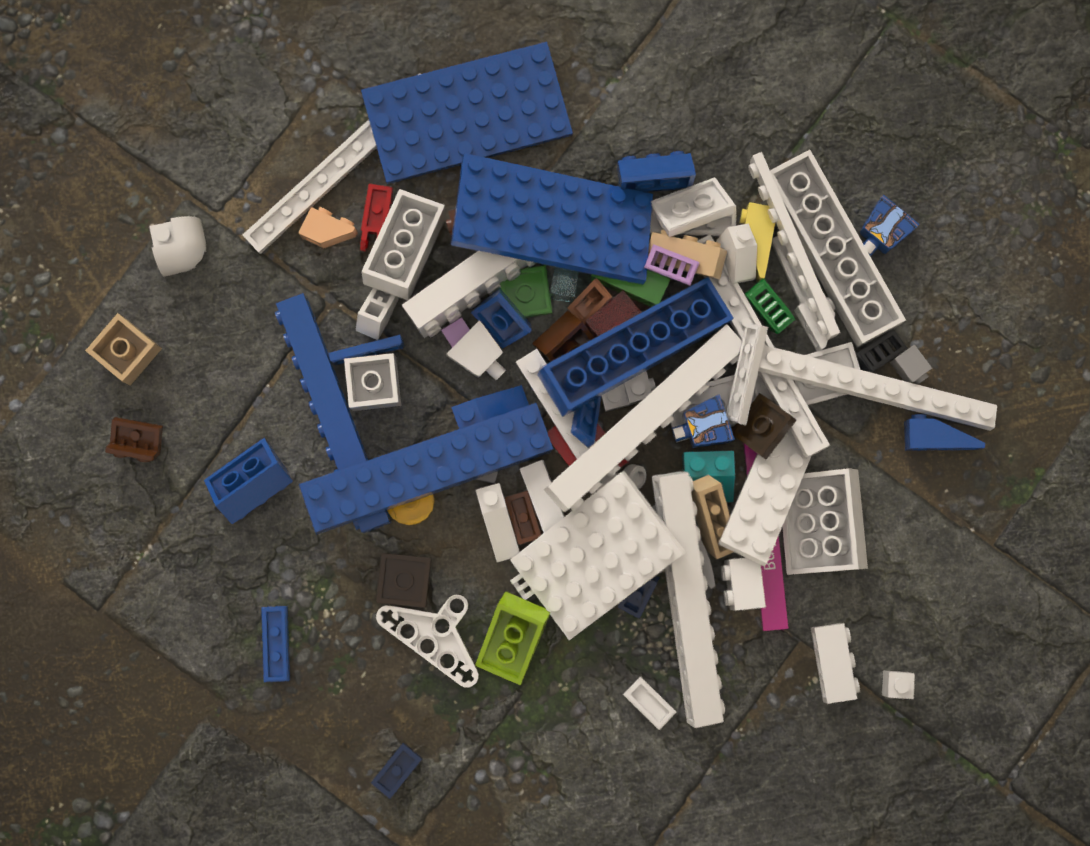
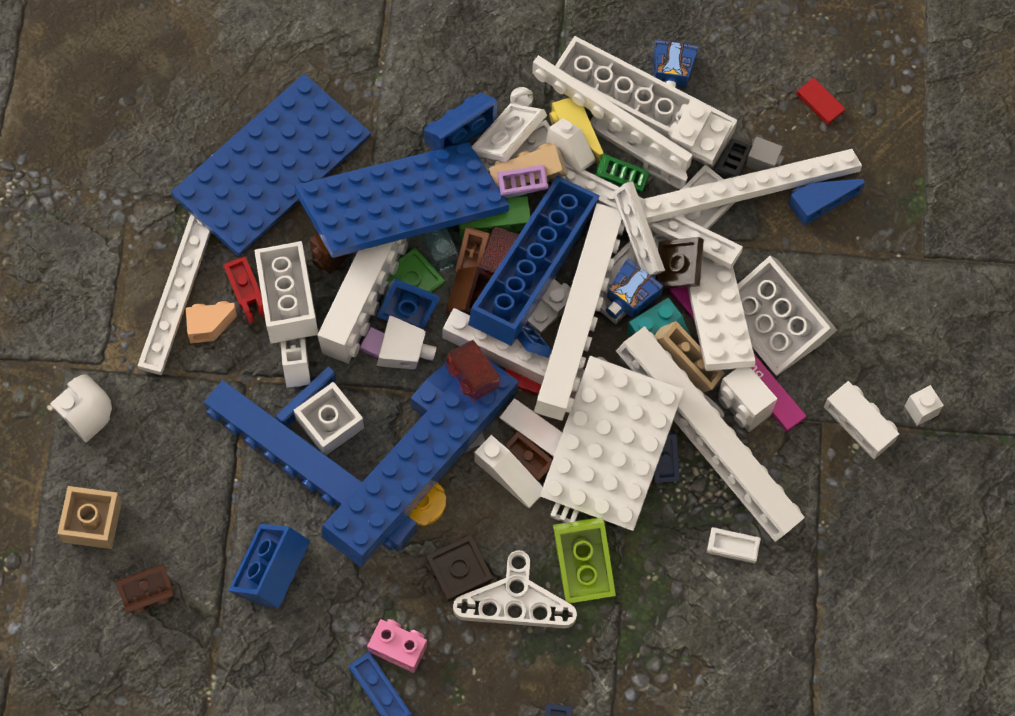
camera: 40 degrees left, 15 degrees down
none -> bright pink brick [367,619,427,673]
none -> clear red brick [446,340,500,402]
none -> white tile [510,87,533,107]
none -> white plate [668,99,733,164]
none -> red tile [796,78,845,126]

